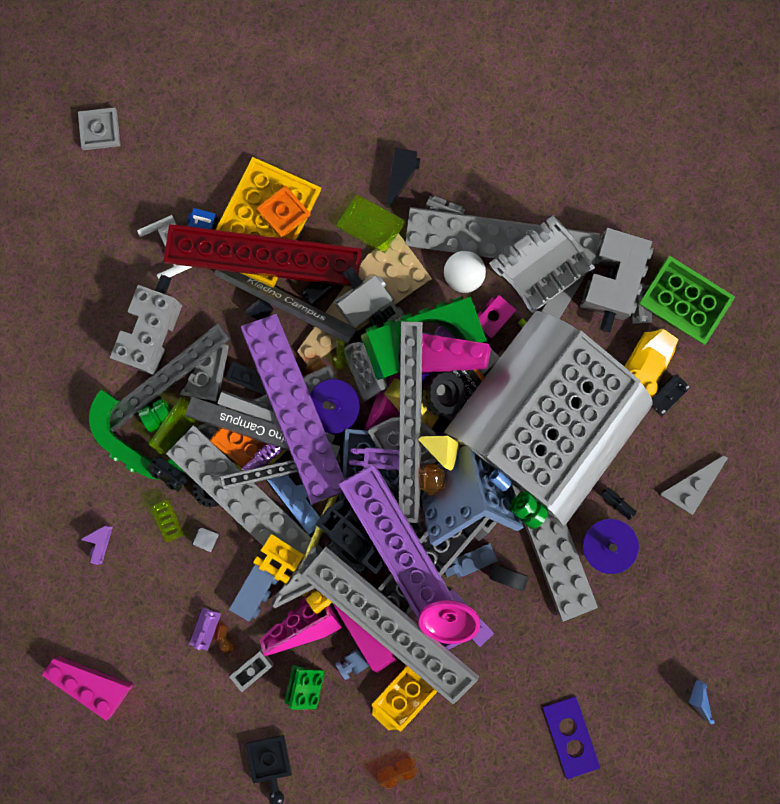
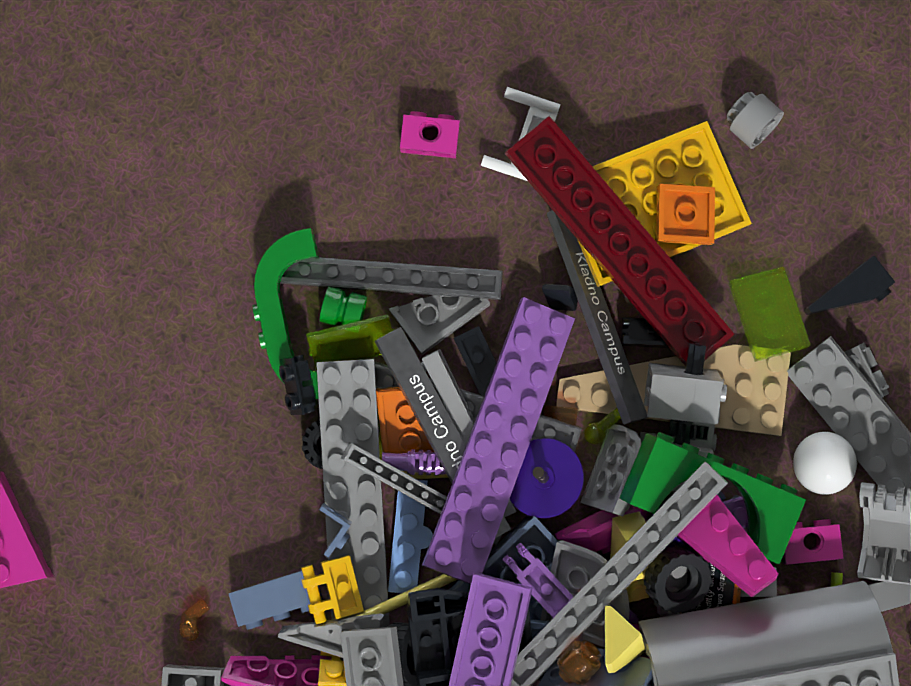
camera: 45 degrees right, 0 degrees up
medium lavender slope [81,526,113,565] -> none
light grey piece [110,274,182,375] -> none
clear neon green slope [150,500,184,543] -> none
blue brick [187,208,218,230] -> none
medium lavender hinge [190,607,221,651] -> none
slope [192,527,219,552] -> none
none -> sand blue bracket [319,503,352,558]
none -> dark pink brick [400,111,460,158]
none -> light grey piece [727,92,784,149]

